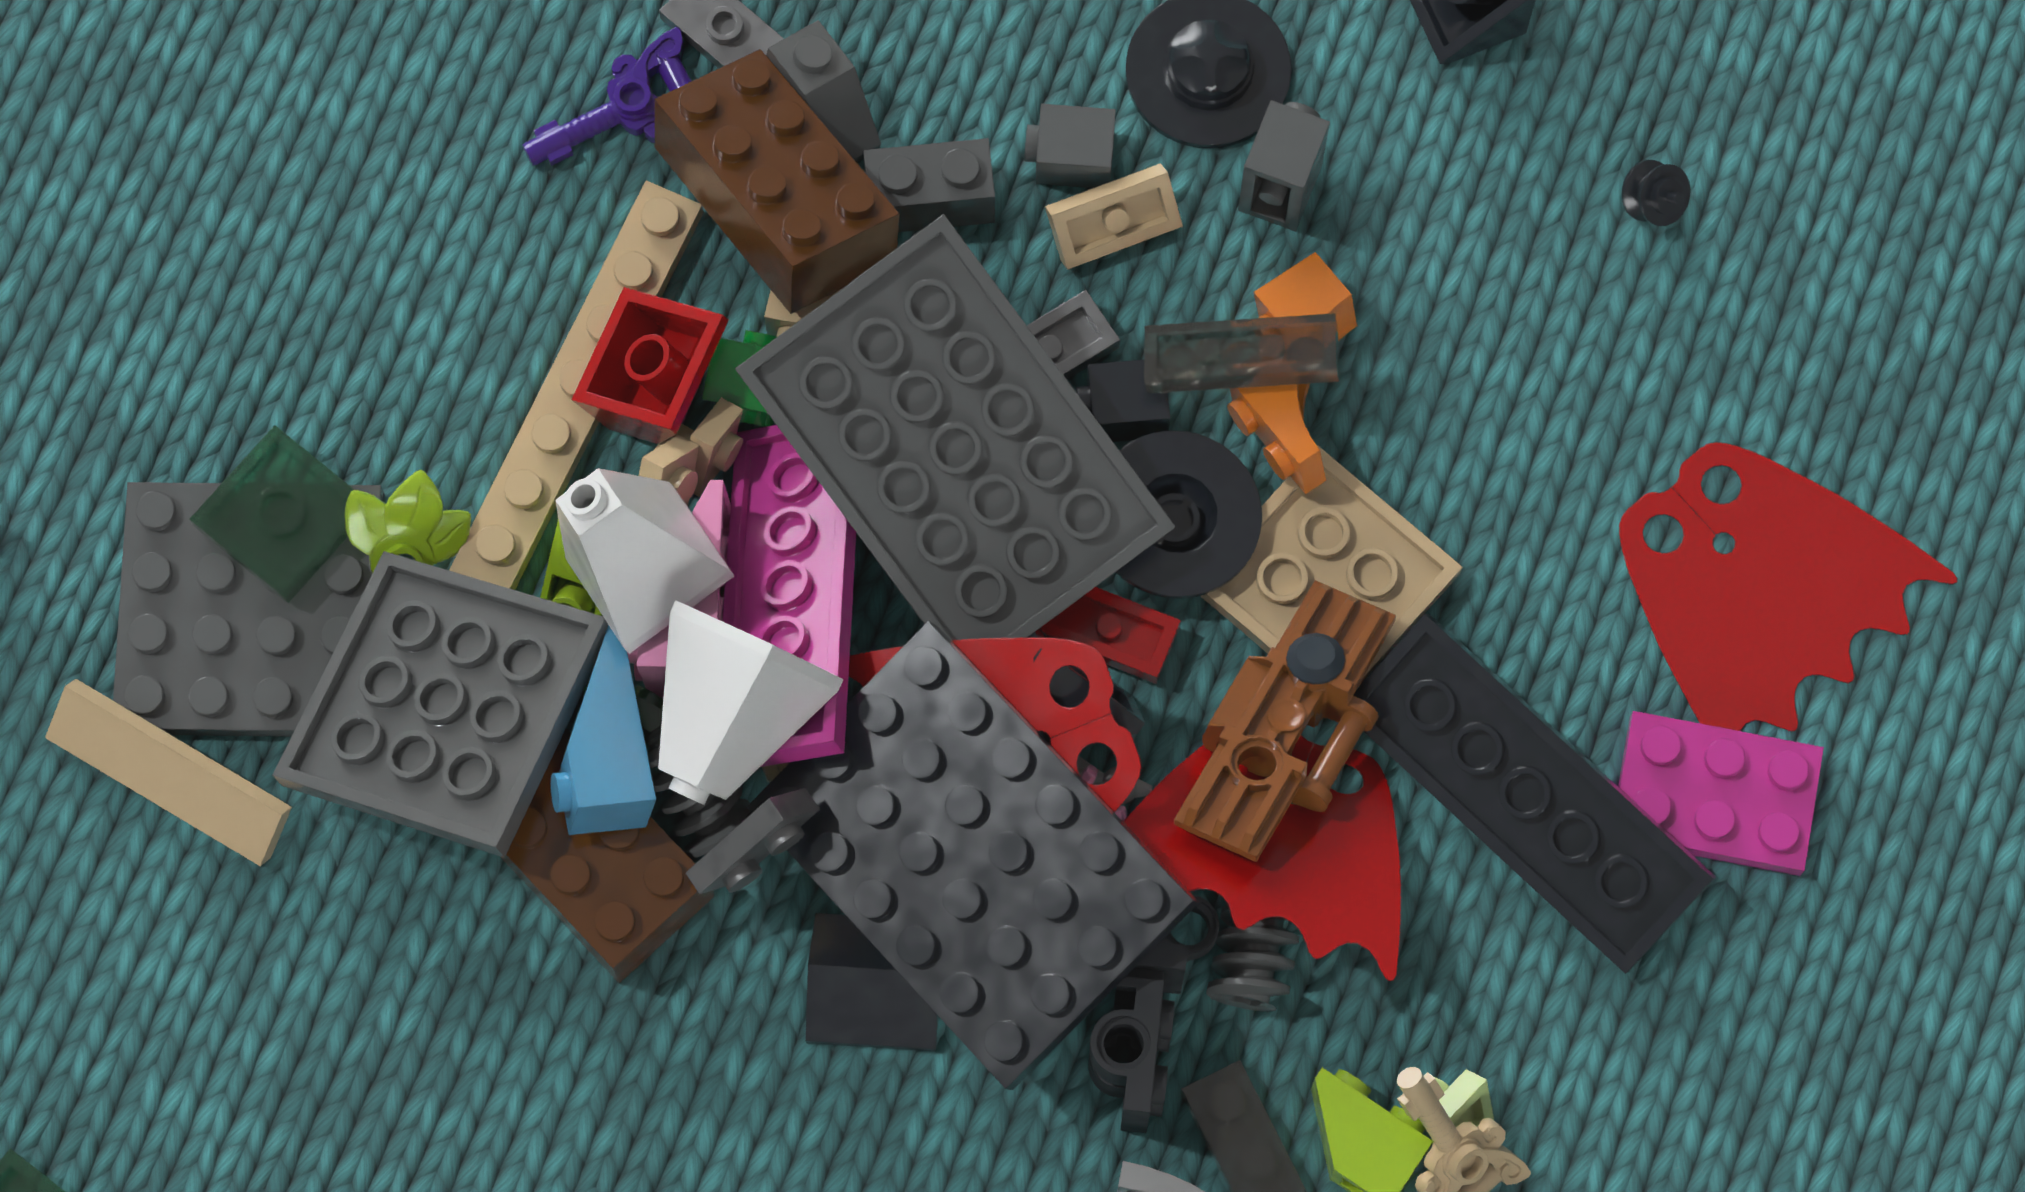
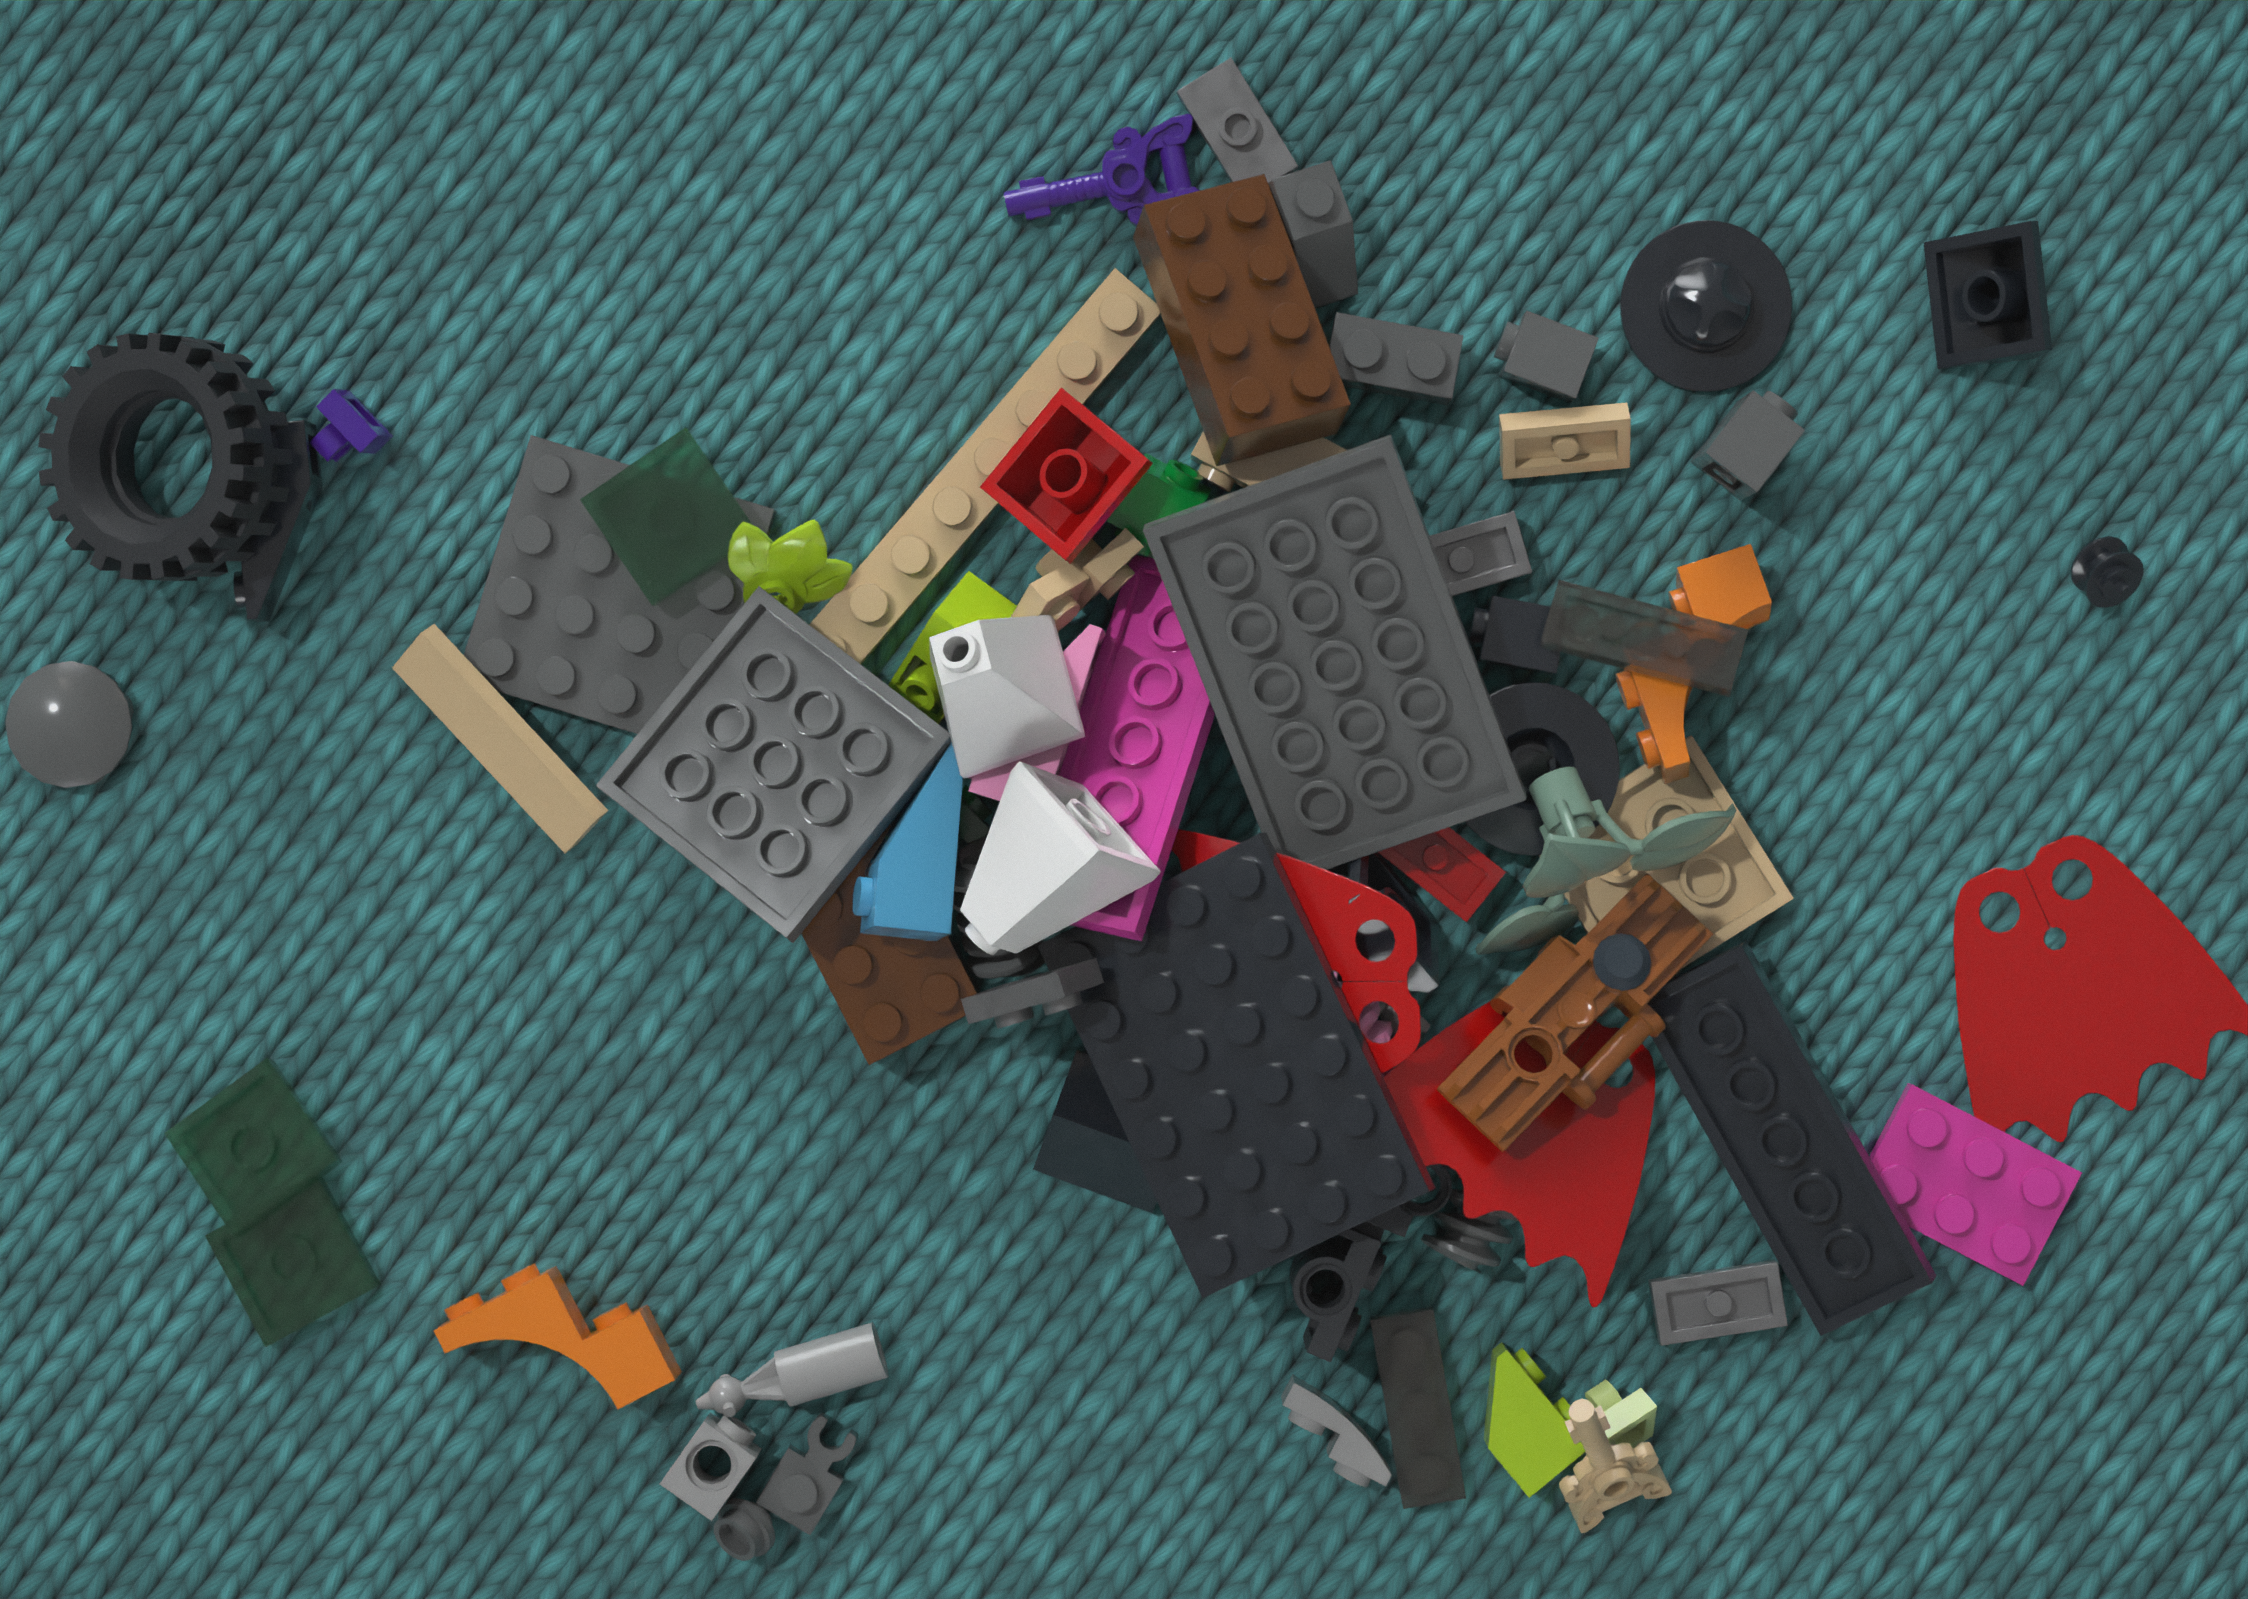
camera: 20 degrees right, 15 degrees up
none -> sand green plant [1475,767,1736,955]
none -> flat silver plate [1648,1260,1788,1346]

